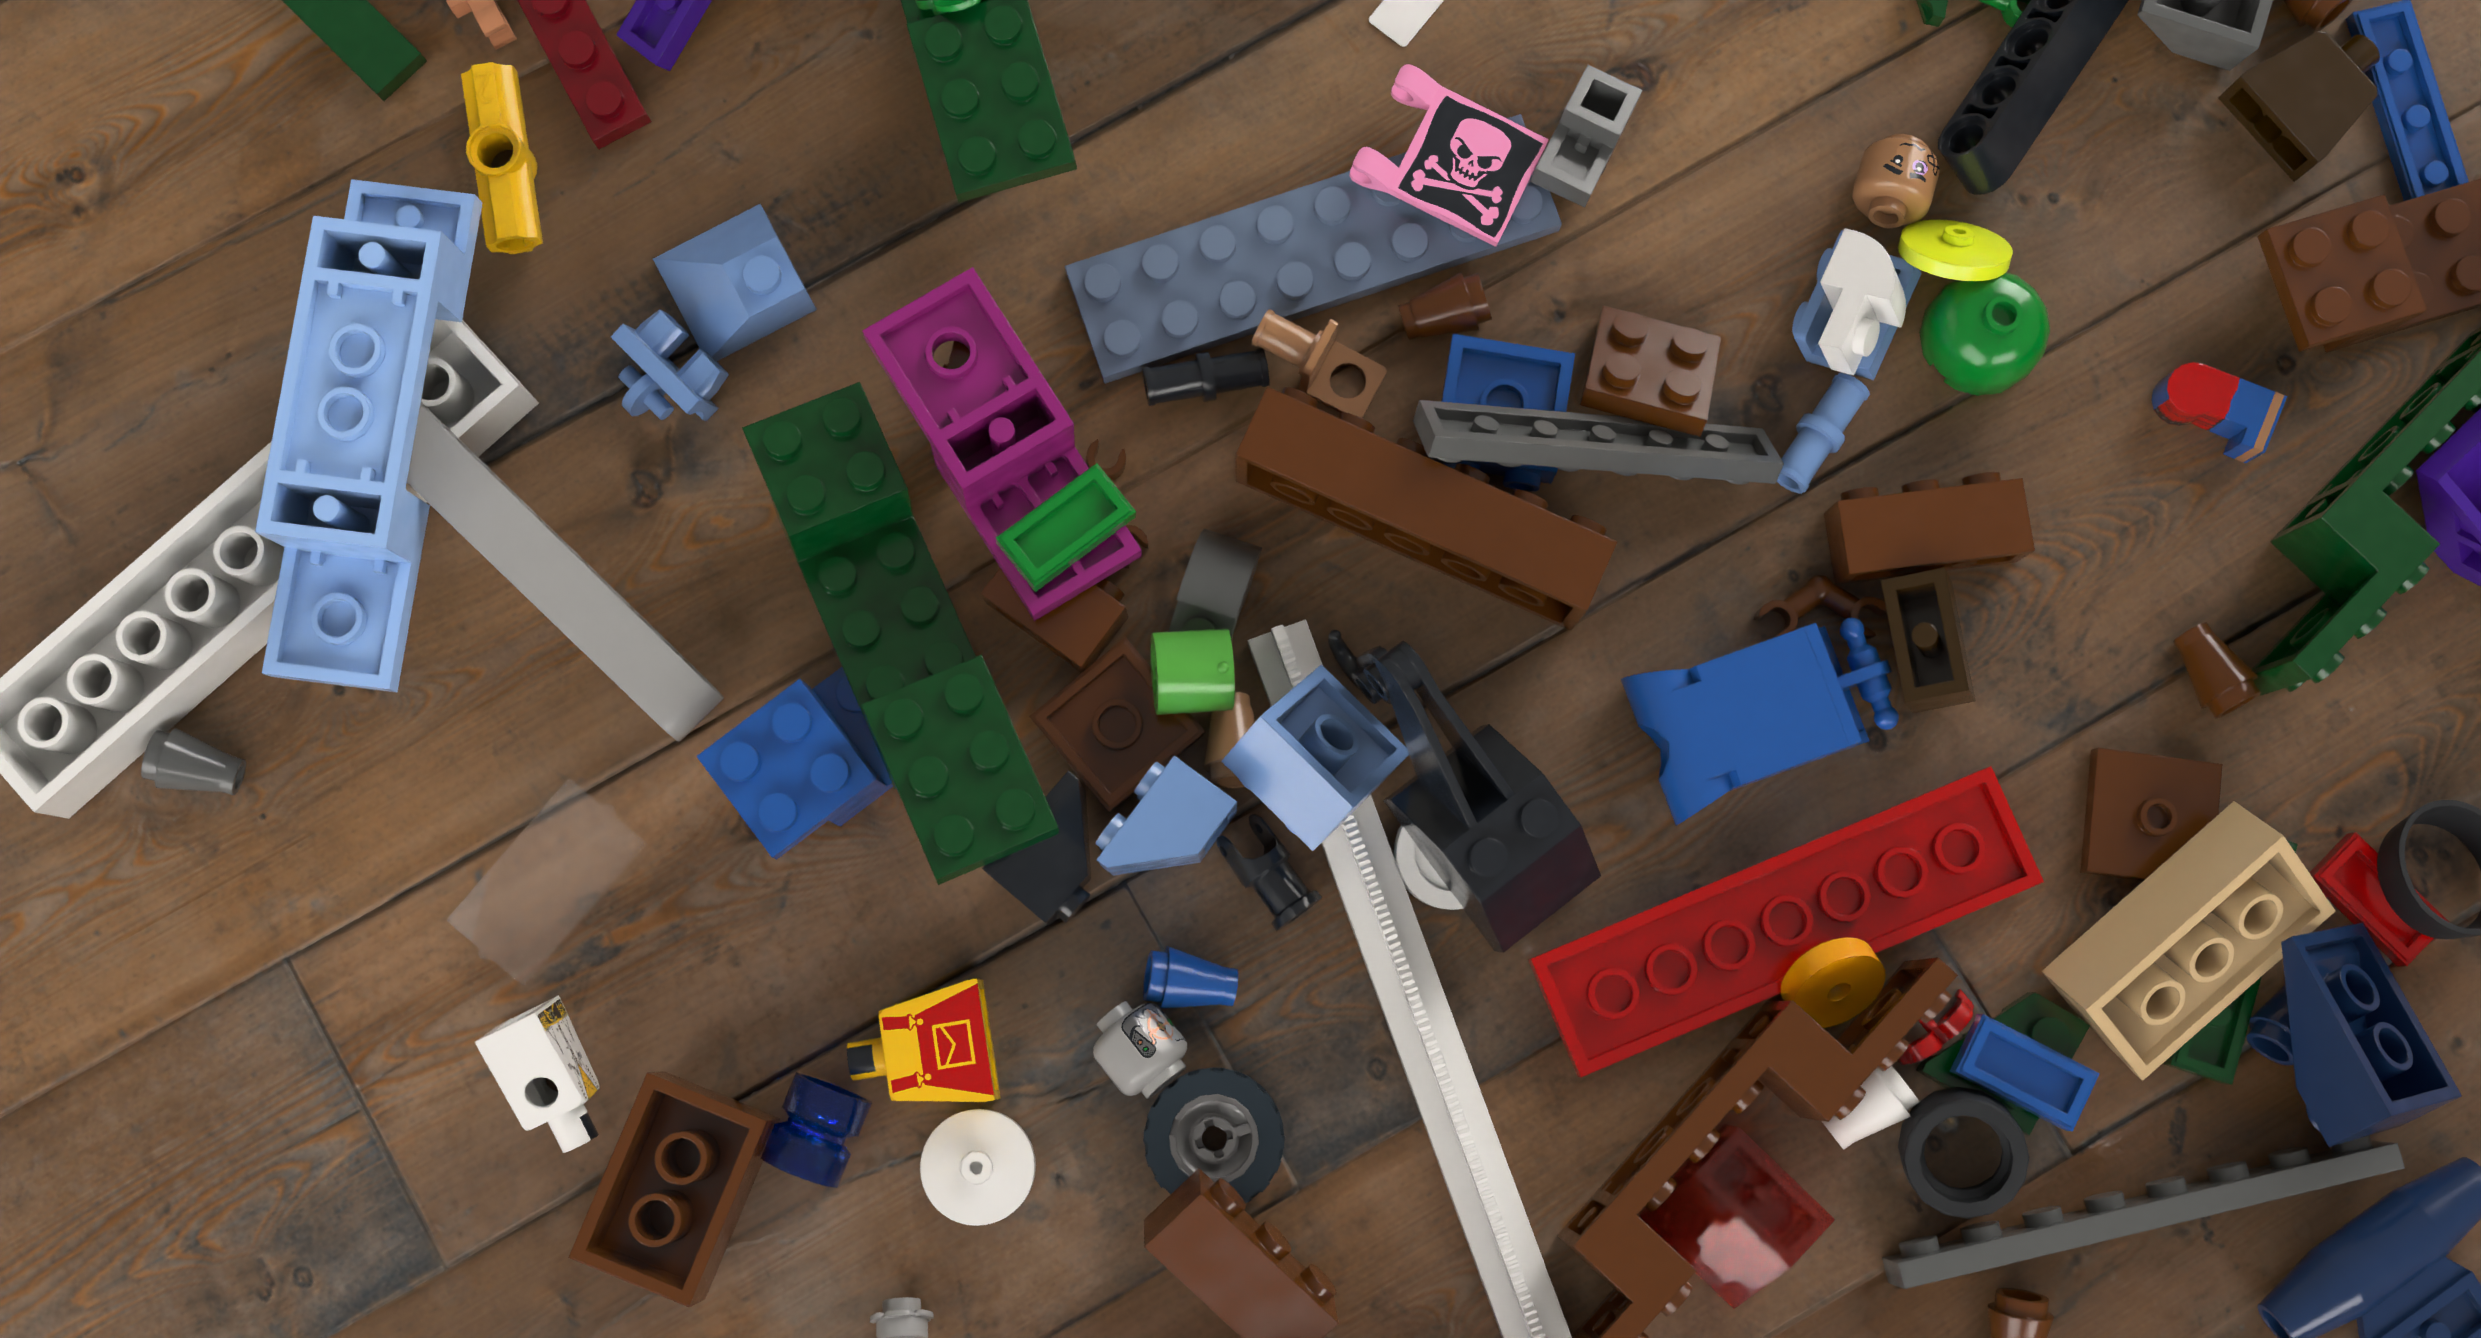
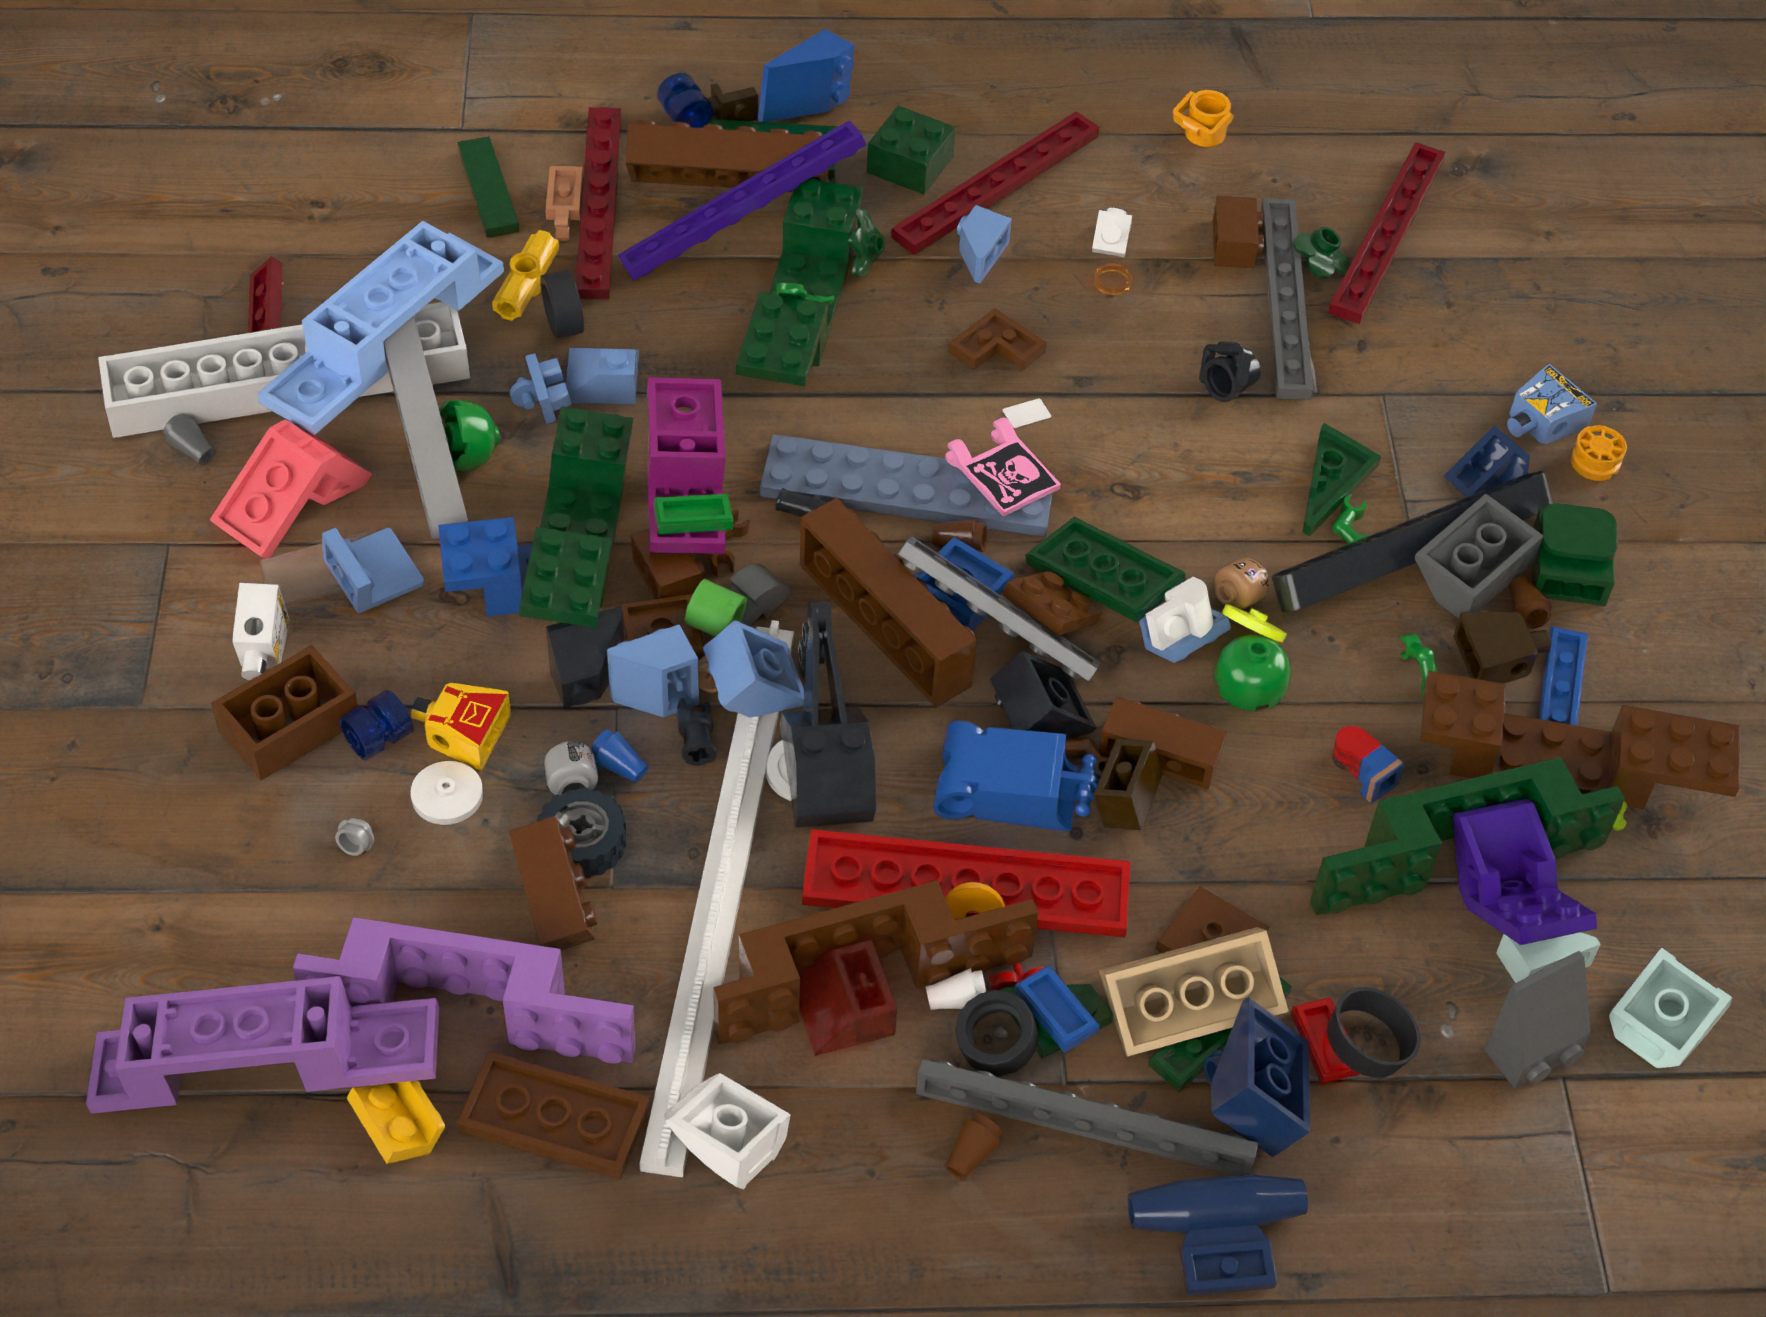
camera: 25 degrees right, 30 degrees down
medium nougat bracket [1251,309,1387,418] -> none
dark grey brick [1530,65,1643,208] -> none
medium blue pin [1776,373,1870,494] -> none
reddish brown cone [2173,622,2261,719] -> none
none -> coral bracket [210,419,373,560]
none -> dark red plate [248,256,283,333]
none -> medium blue bracket [322,527,424,614]
none -> green cylinder [439,400,500,472]
none -> black tyre [540,269,584,339]
none -> black slope [990,651,1097,740]
none -> dark green tile [1025,516,1186,622]
none -> green arm [1399,633,1437,697]

